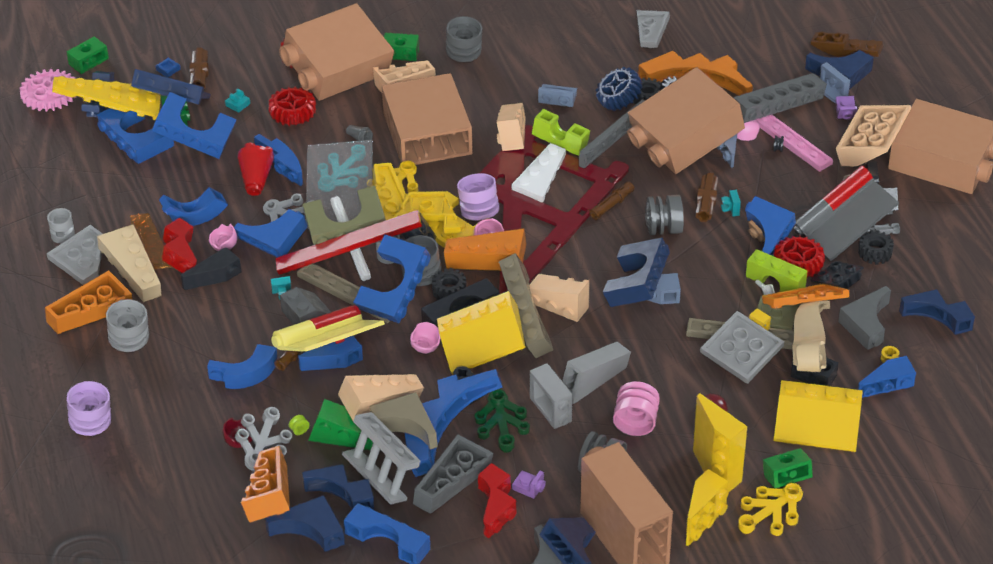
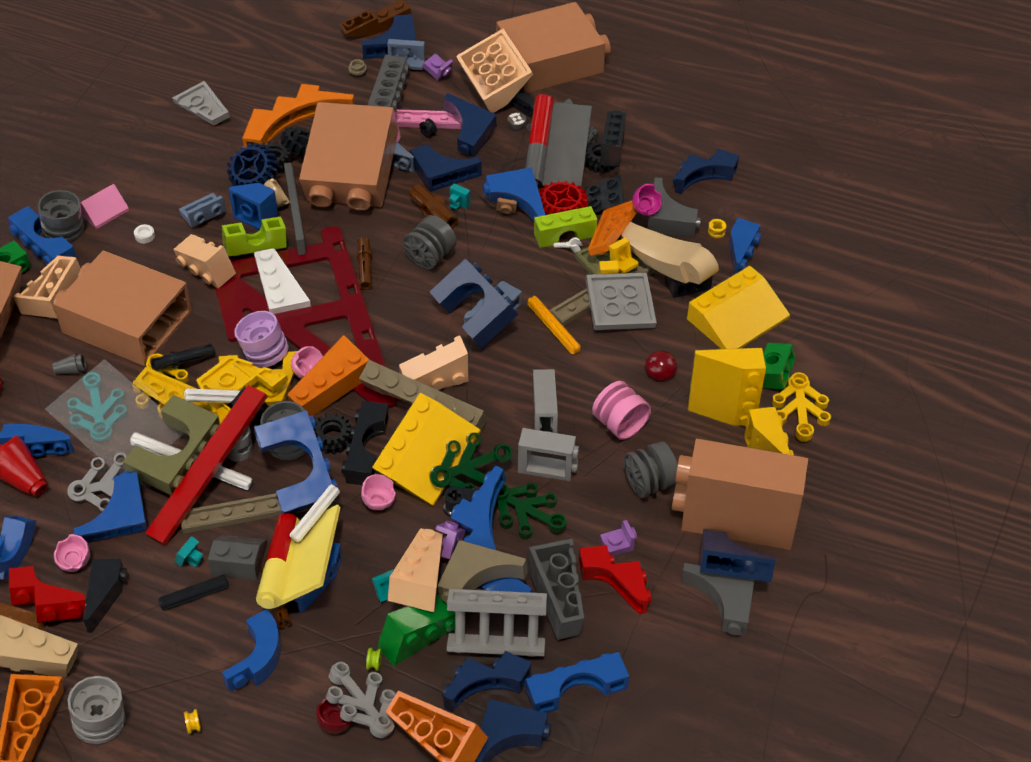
camera: 50 degrees left, 5 degrees up
none -> blue arch [8,206,76,266]
none -> bright pink slope [80,184,129,229]
none -> white tile [134,225,155,244]
none -> black pin [150,343,215,371]
none -> black axle [158,575,228,610]
none -> white axle [184,389,240,403]
none -> yellow bush [184,709,201,734]
none -> blue slope [229,183,278,230]
none -> tan hair [264,178,290,208]
none -> white axle [290,484,340,542]
none -> dark tan plate [348,59,367,76]
none -> dark blue arch [410,144,482,192]
none -> dark green plant [429,432,512,488]
none -> medium lavender bracket [436,521,466,559]
none -> dark blue arch [444,93,497,157]
none -> light orange axle [528,296,581,355]
none -> black arch [600,110,626,167]
none -> yellow bracket [609,238,639,274]
none -> dark pink hair [632,184,662,216]

